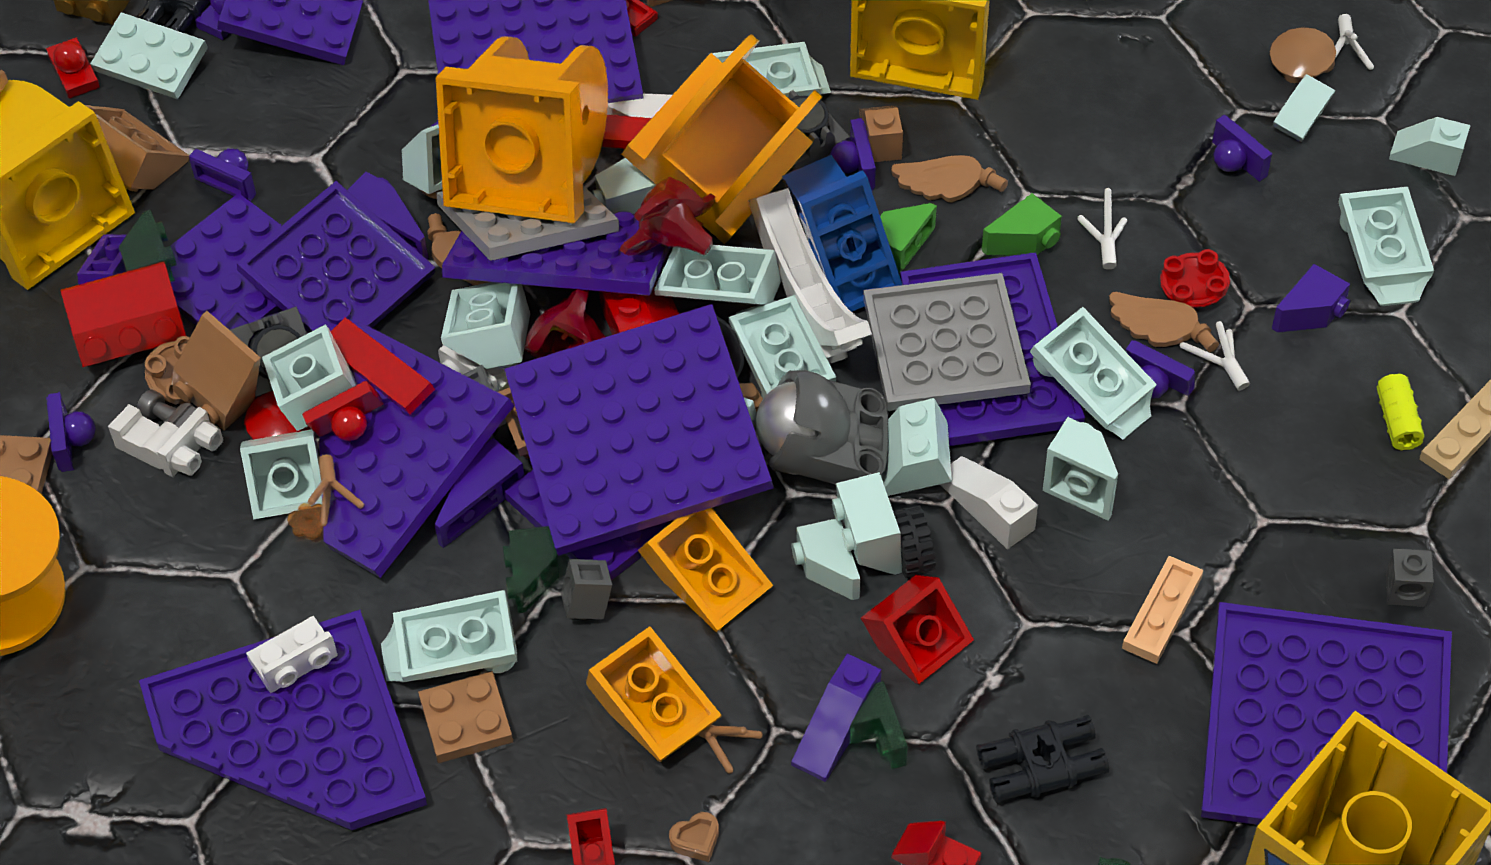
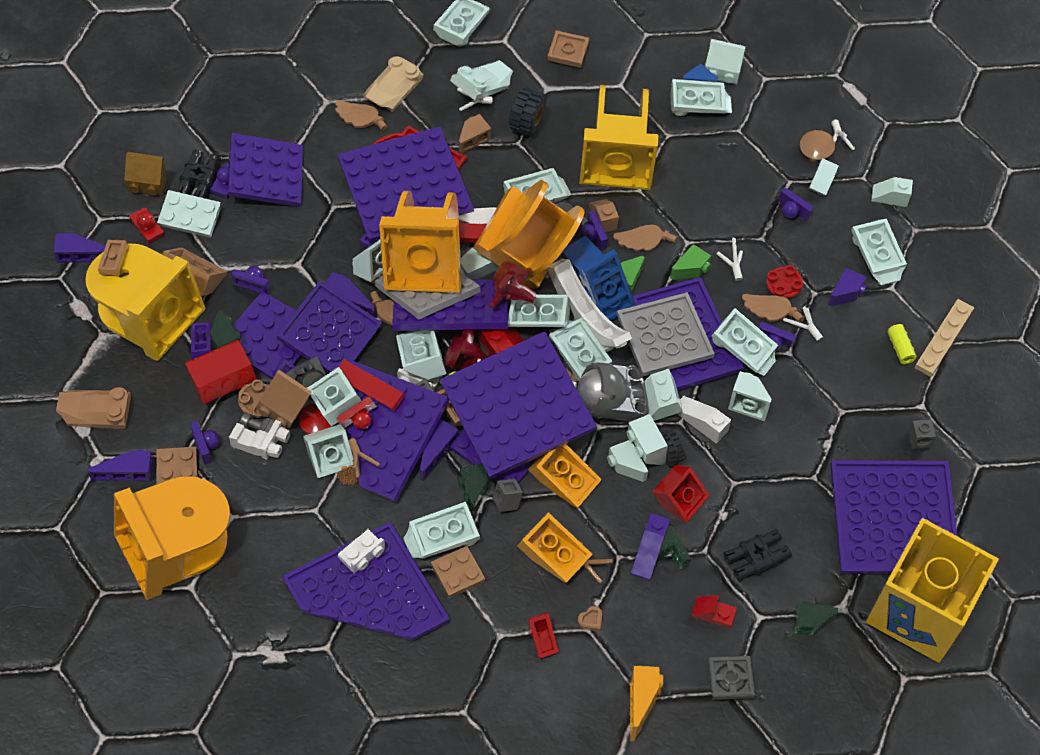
camera: 15 degrees left, 5 degrees up
light nougat plate [1122,556,1204,664] -> none

